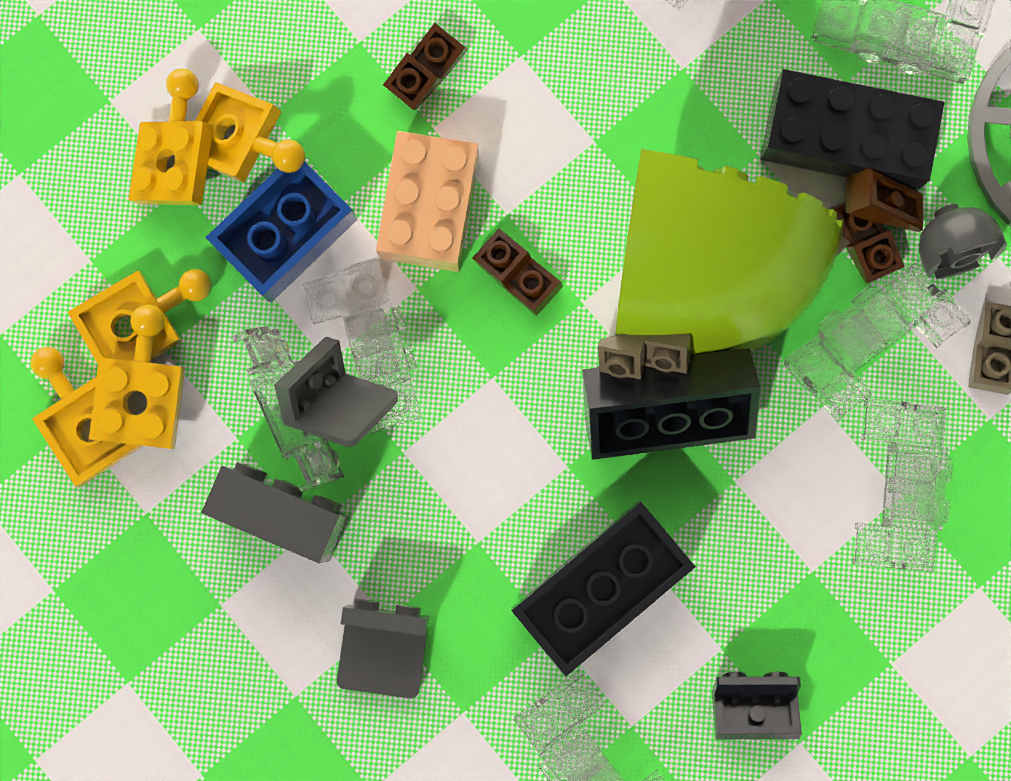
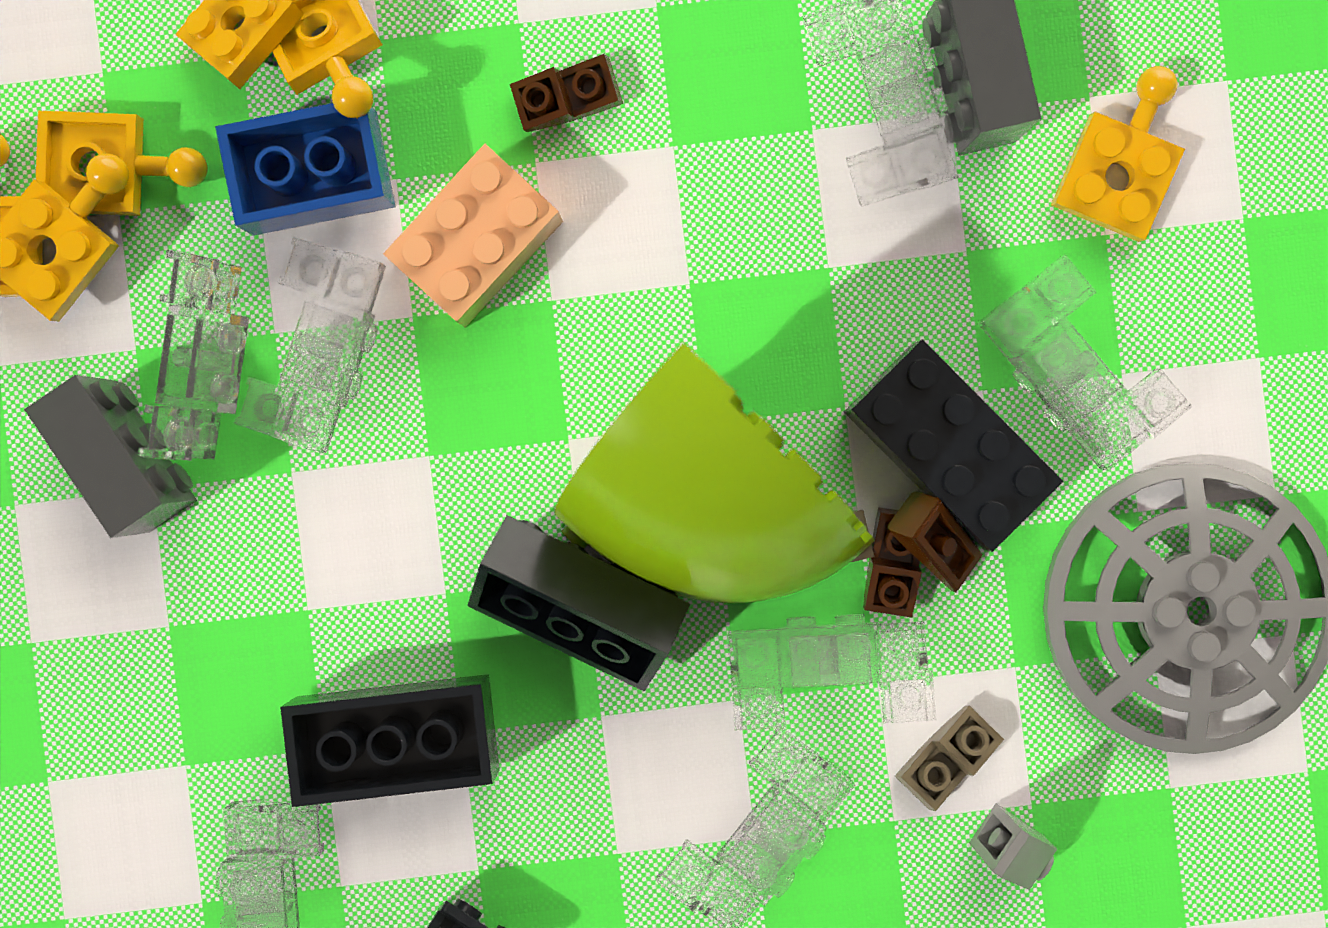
camera: 25 degrees right, 5 degrees up
dark grey bracket [274,337,398,447] -> none
dark grey bracket [337,599,430,699] -> none
reddish brown slope [472,229,563,316] -> none
dark tan slope [598,334,691,379] -> none
dark grey cylinder [919,204,1007,279] -> none

